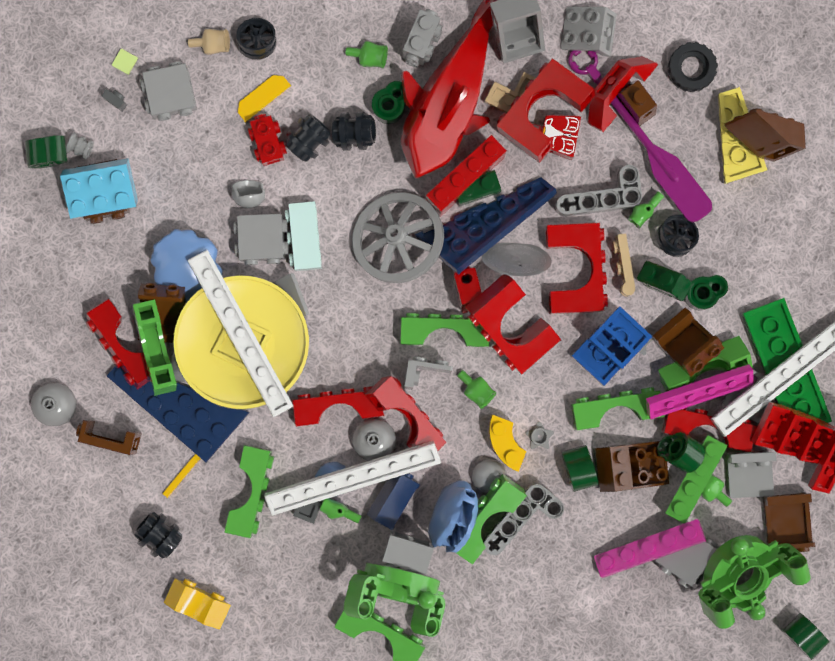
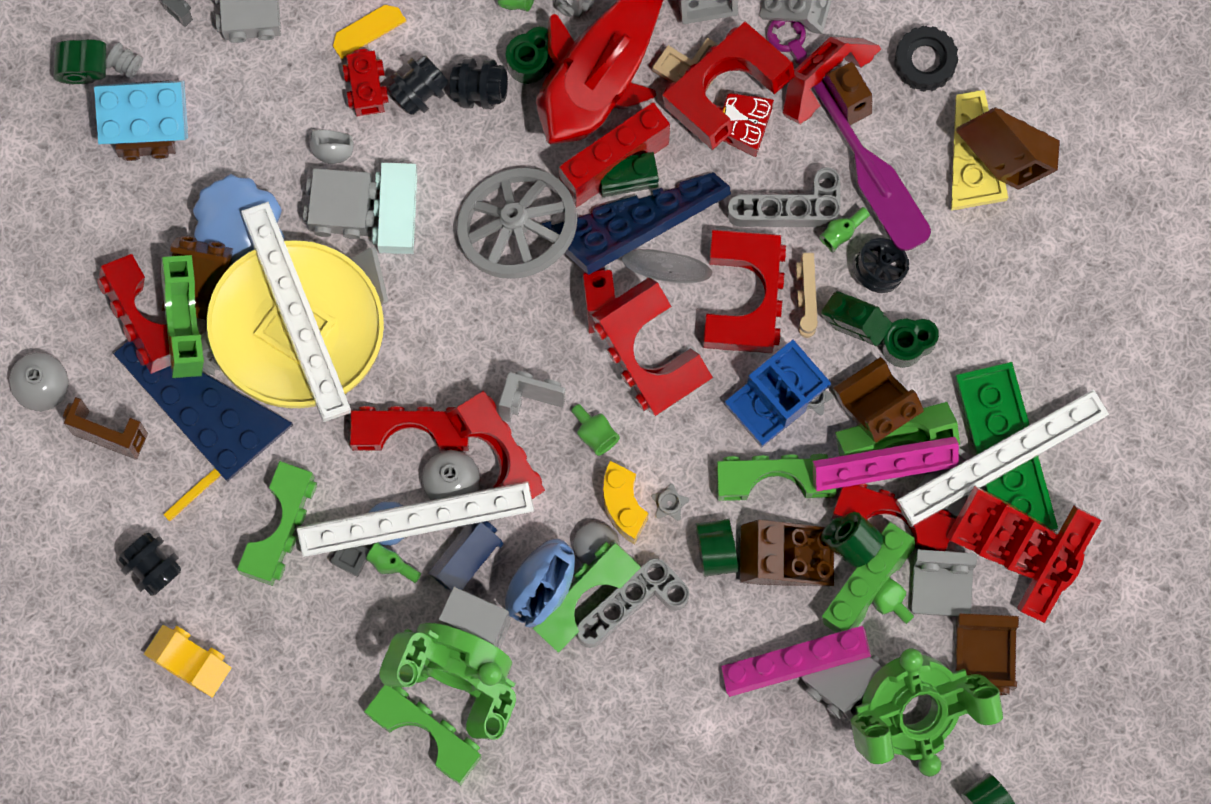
camera: 10 degrees right, 10 degrees down
bright green arch [401,313,489,347] -> none

